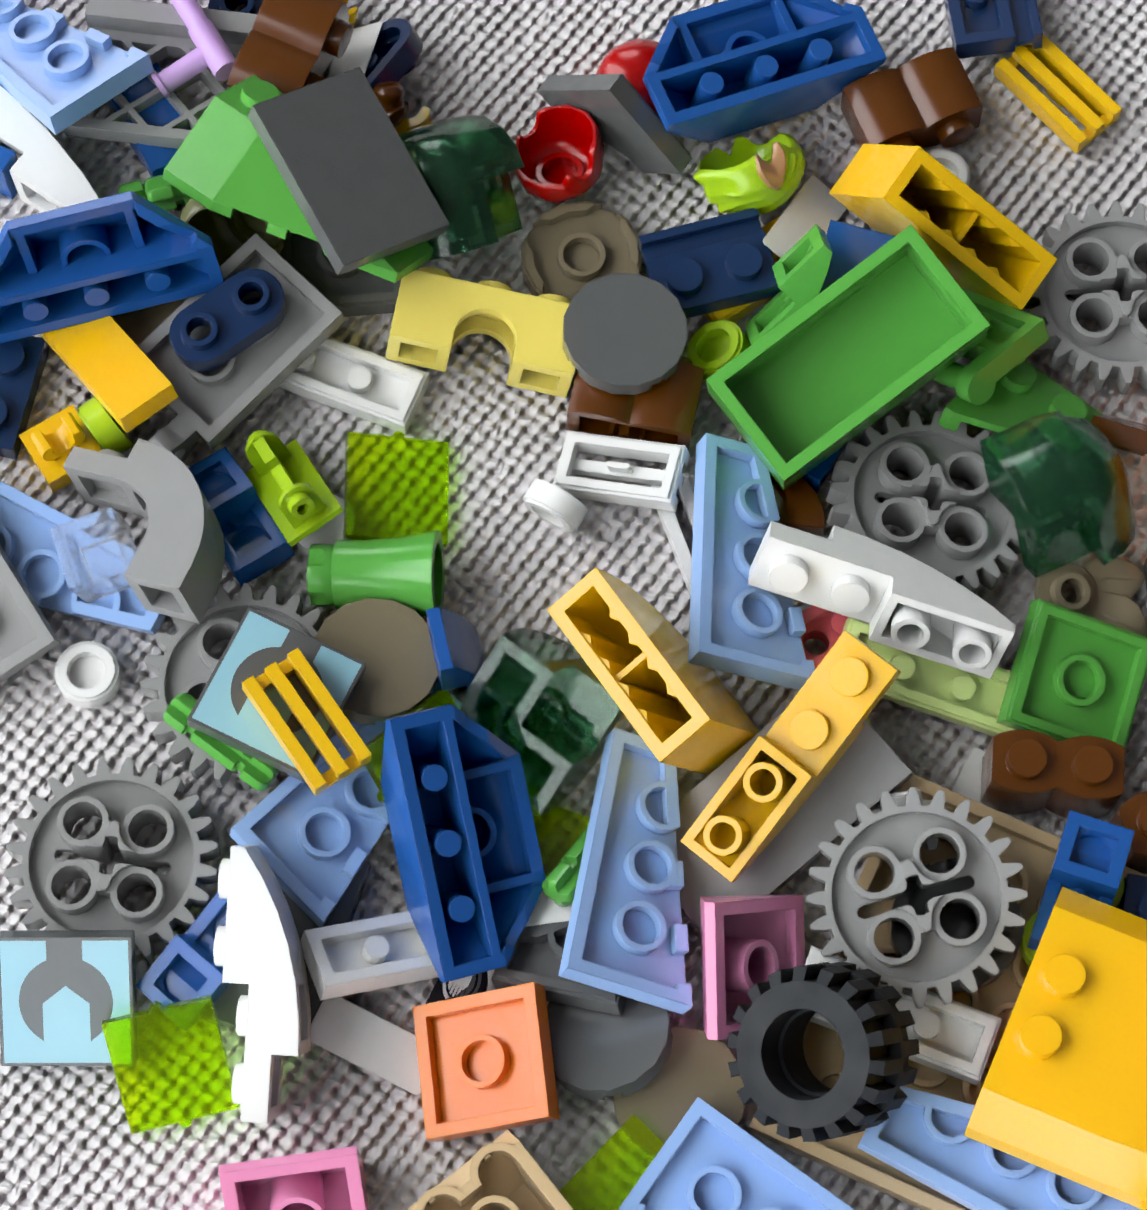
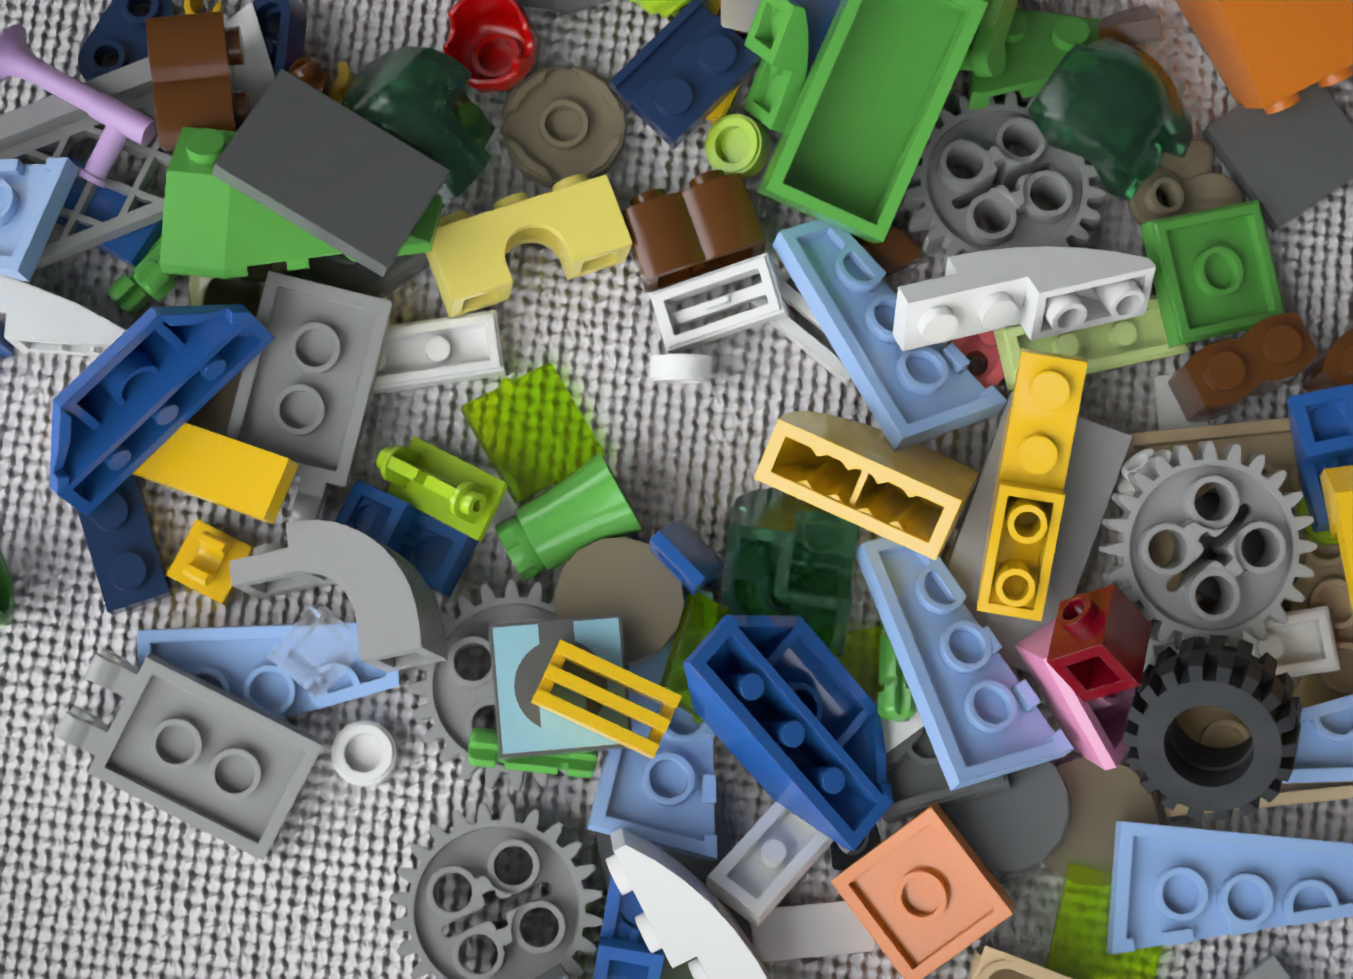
camera: 35 degrees left, 10 degrees up
lime tile [77,397,134,454] -> none
dark blue plate [169,269,287,371] -> none
dark grey tile [563,273,687,395] -> none
none -> dark red brick [1046,584,1152,702]

